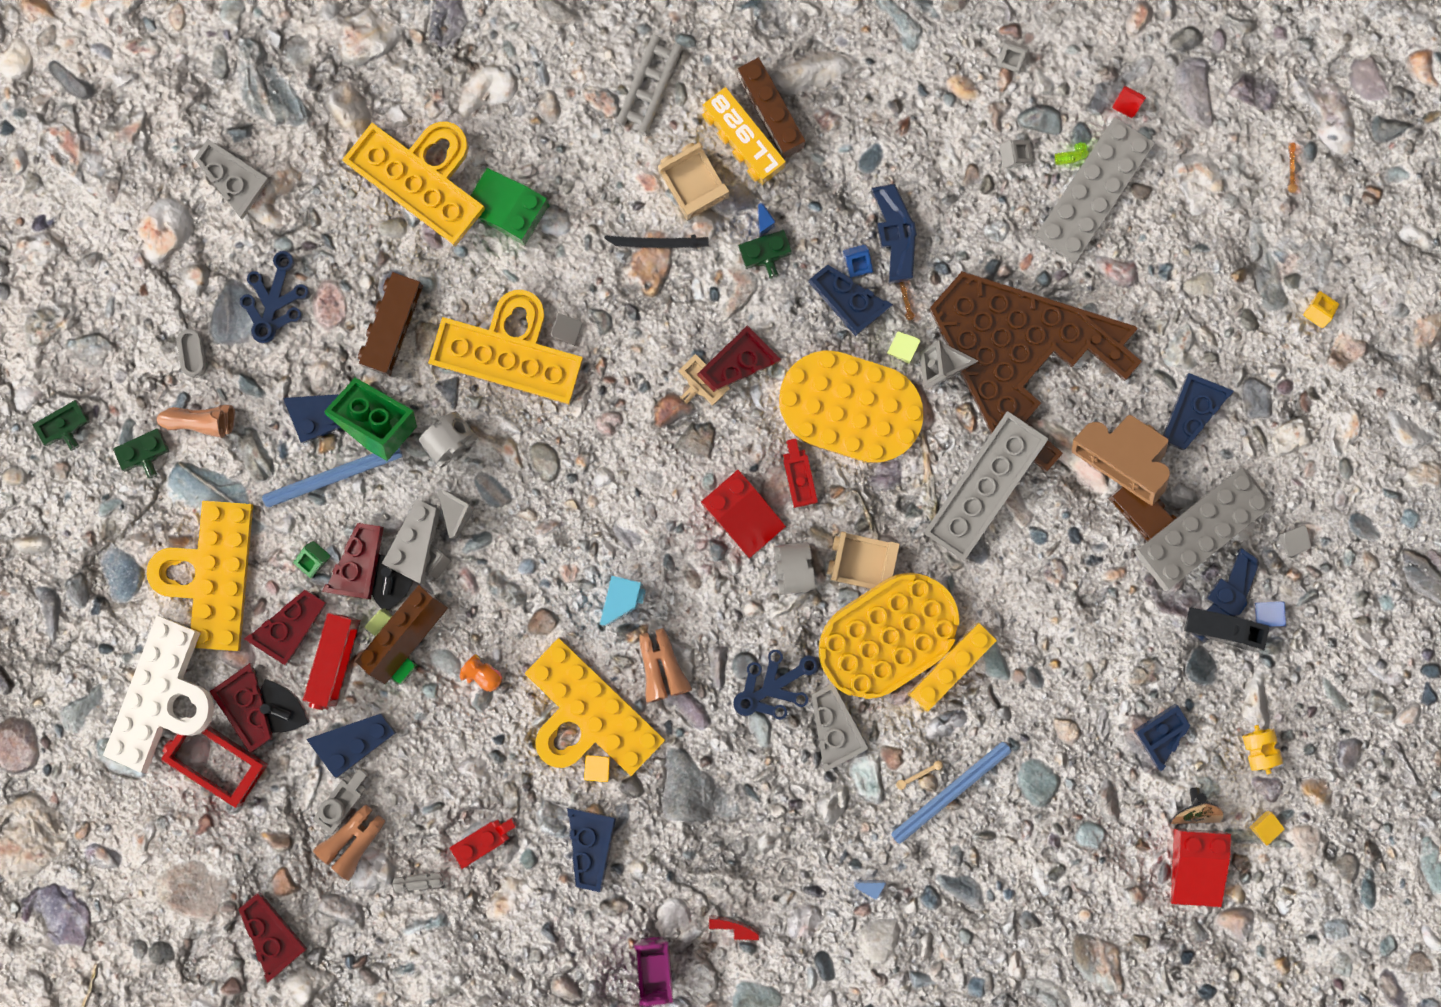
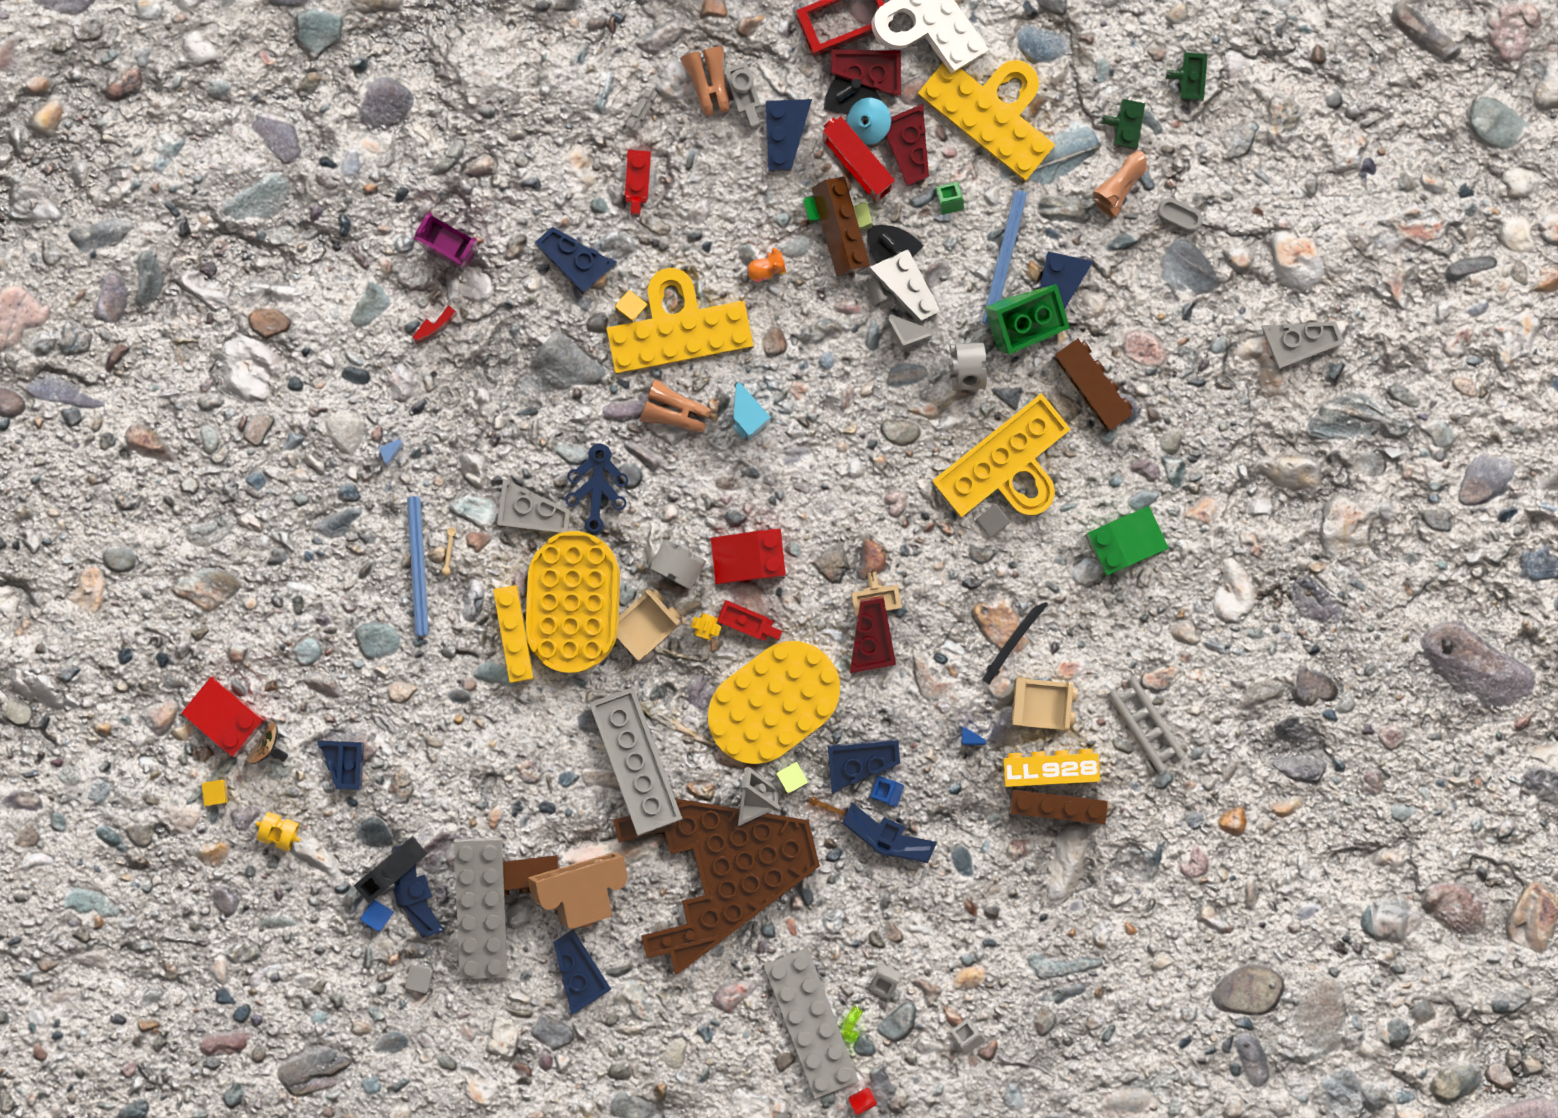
camera: 120 degrees right, 0 degrees up
dark blue plant [240,251,310,344] -> none
dark red wing [322,523,384,600] -> none
yellow plate [342,121,485,247] -> none
dark green plate [738,230,792,279] -> none
none -> yellow gear [690,613,722,641]
none -> medium azure dish [847,98,891,145]

